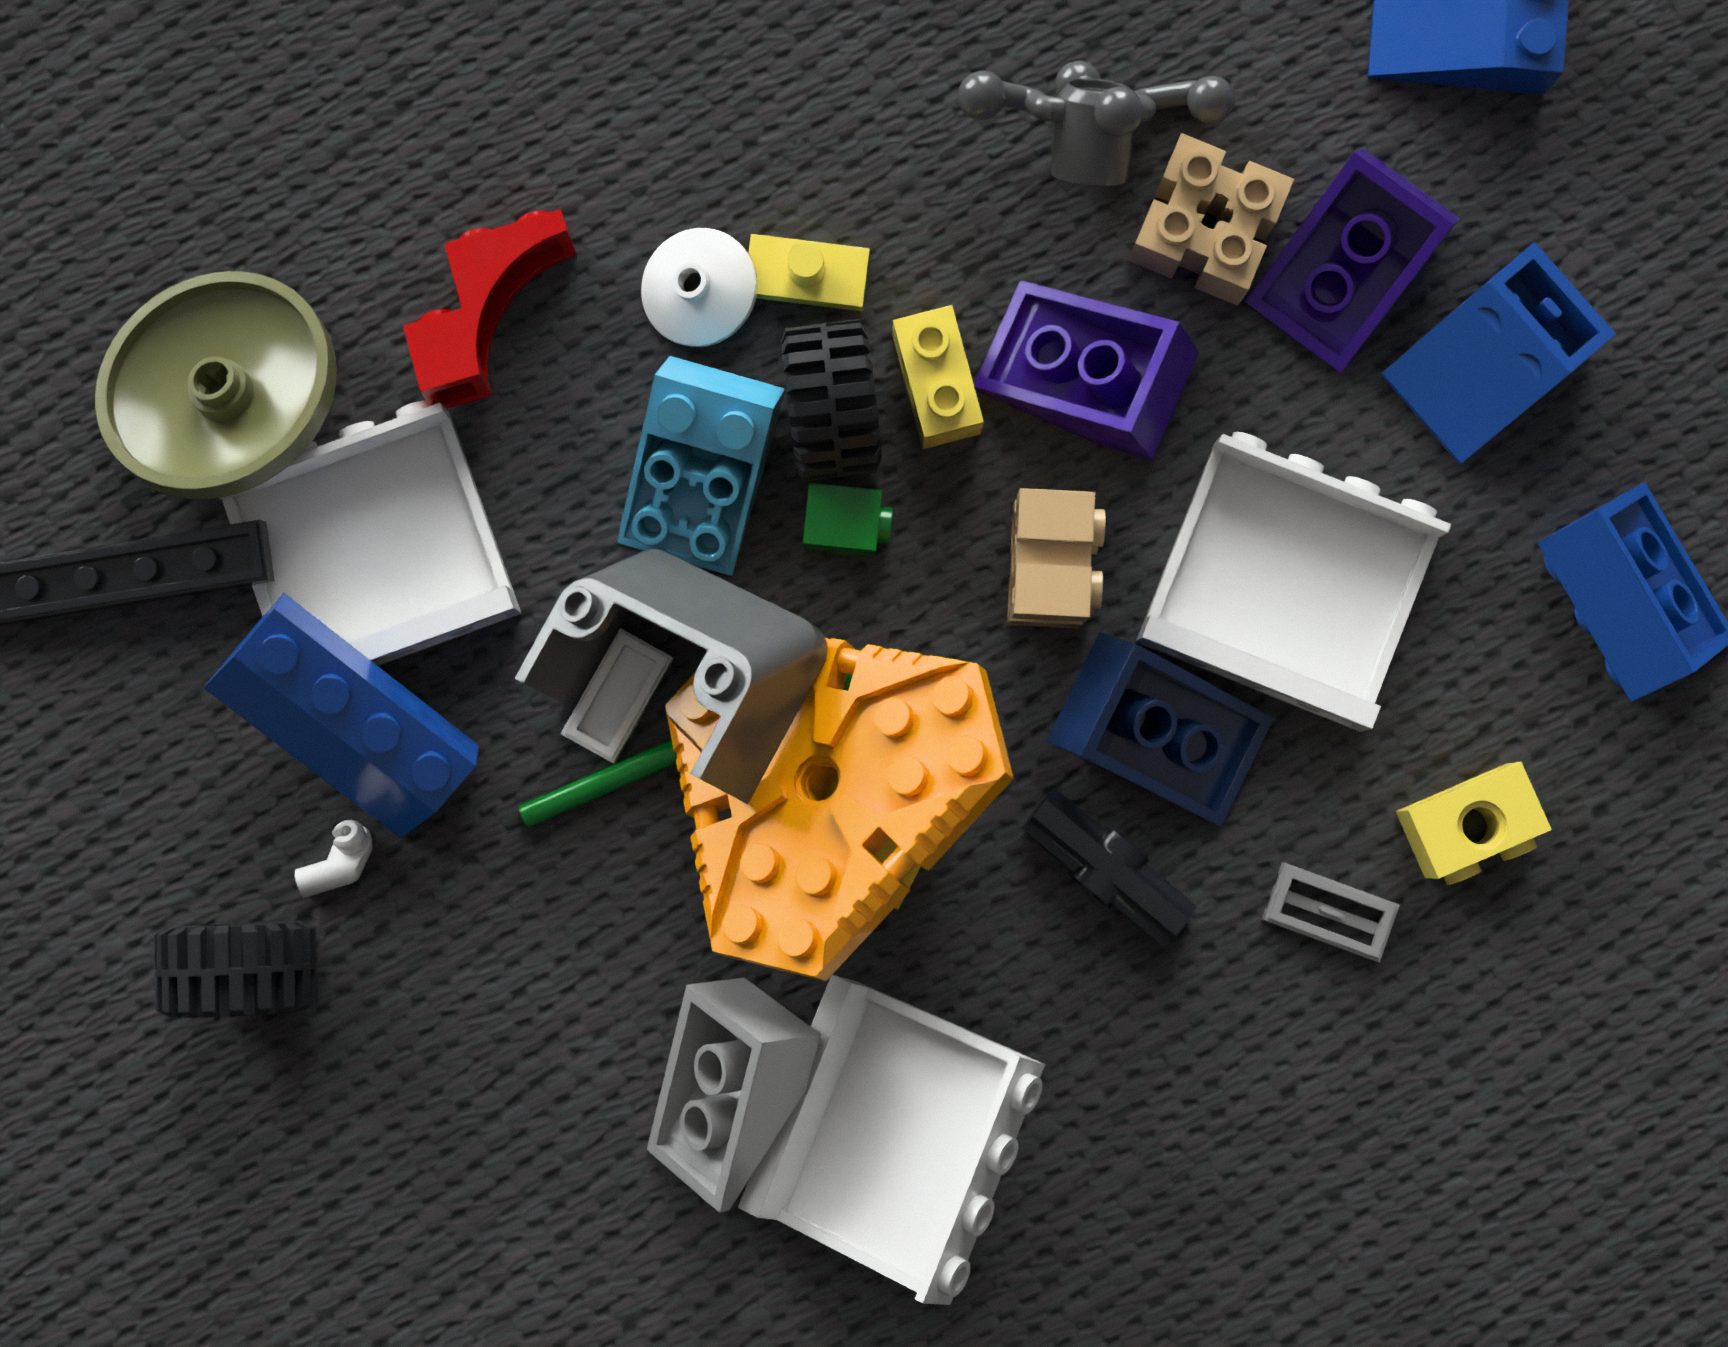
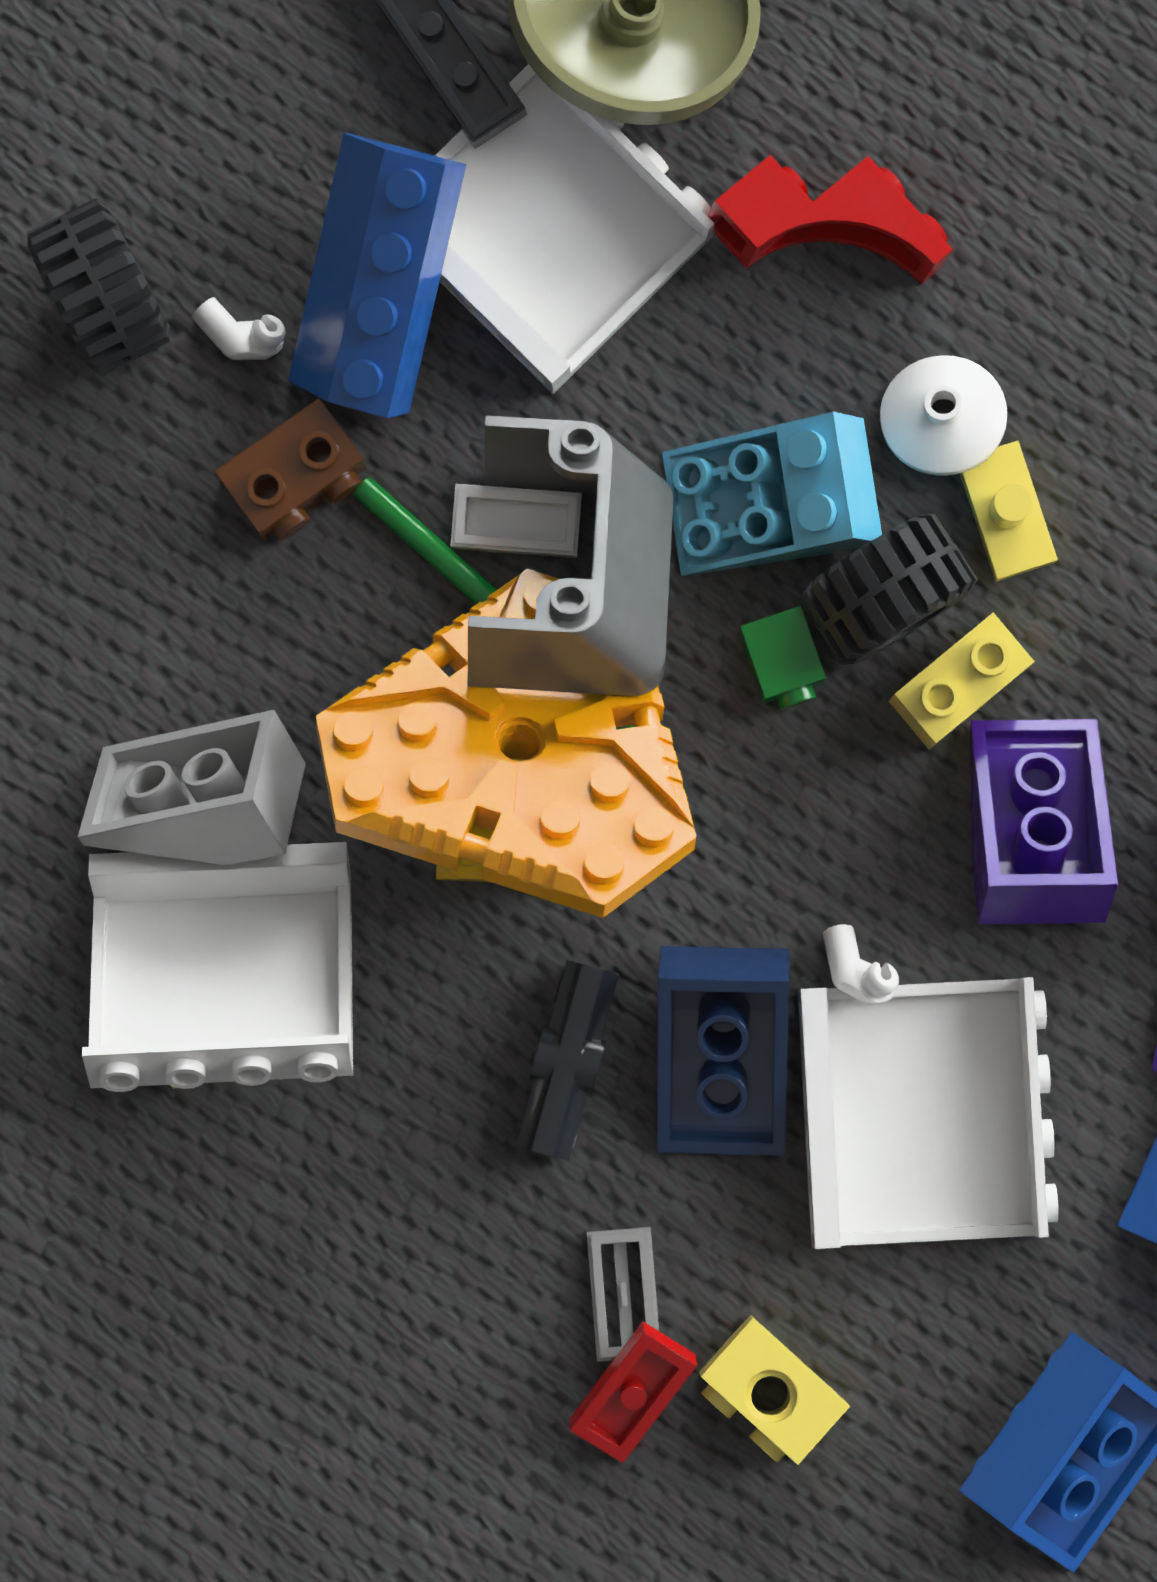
camera: 65 degrees right, 0 degrees up
tan brick [1007,488,1106,629] -> none
none -> reddish brown brick [215,398,367,541]
none -> red plate [569,1321,697,1463]
none -> white arm [823,924,899,1005]

